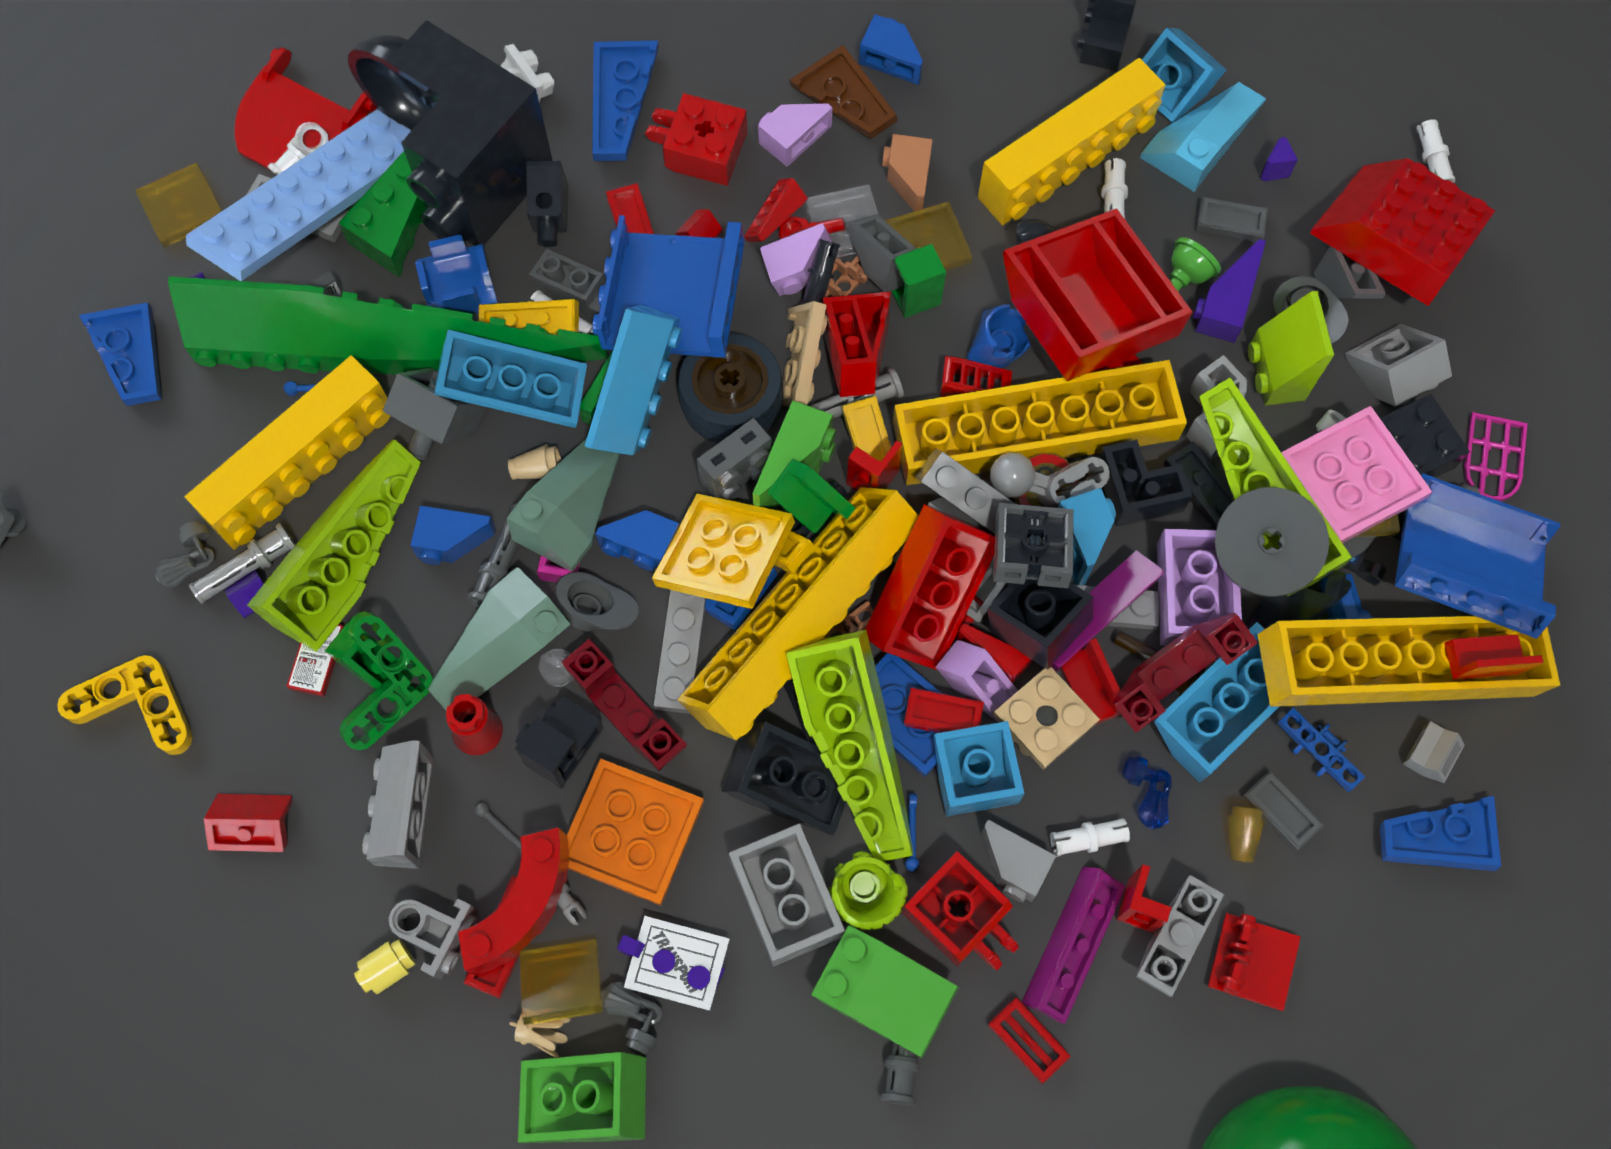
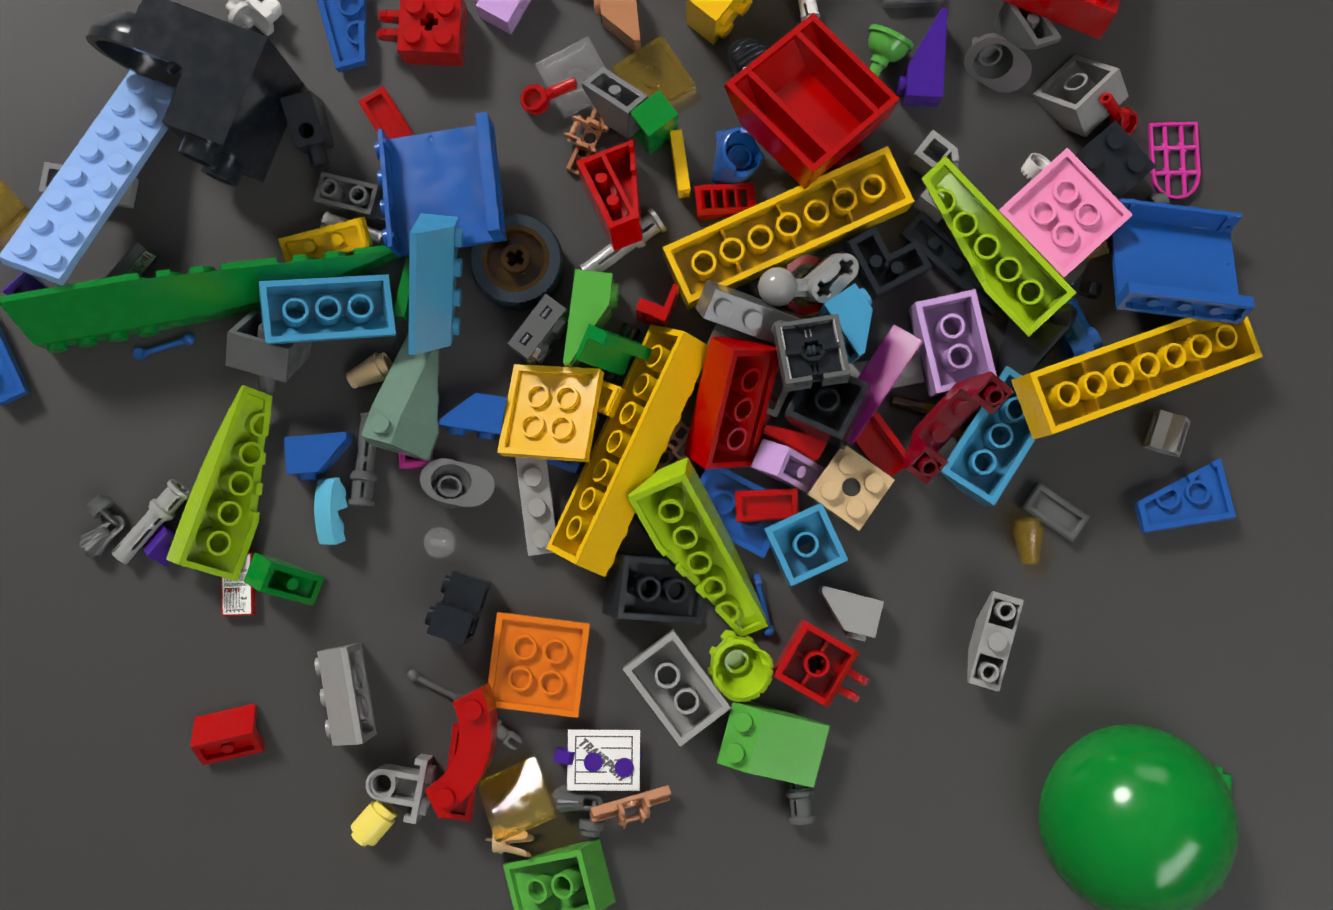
camera: 15 degrees left, 15 degrees up
yellow beam [57,655,193,755] -> none
yellow brick [184,355,390,550] -> none
red piece [234,47,377,172] -> none
white connector [268,122,328,175] -> none
green wedge [339,151,426,278] -> none
green beam [339,611,433,750] -> none
blue panel [415,235,498,314] -> none
sand green wedge [427,567,570,710] -> none
red plant [446,694,503,755] -> none
dark red slope [561,639,687,771] -> none
red slope [675,209,723,238] -> none
red slope [744,178,808,242] -> none
lavender slope [760,223,832,296] -> none
tan wing [782,301,827,408] -> none
black axle [803,239,841,304] -> none
yellow tile [841,396,891,462] -> none
red tile [988,997,1071,1084] -> none
magenta slope [1022,866,1126,1025] -> none
white pin [1050,818,1130,857] -> none
red panel [1116,864,1172,933] -> none
clear blue piece [1122,756,1172,830] -> none
red hinge [1207,913,1301,1012] -> none
dark grey piece [1215,487,1329,597] -> none
lime slope [1248,291,1334,406] -> none
blue piece [1277,708,1365,793] -> none
red panel [1444,634,1544,679] -> none
none -> medium azure slope [314,478,348,545]
none -> nougat piece [590,785,672,829]
none -> yellow tile [670,129,691,199]
none -> red plate [1100,92,1138,135]

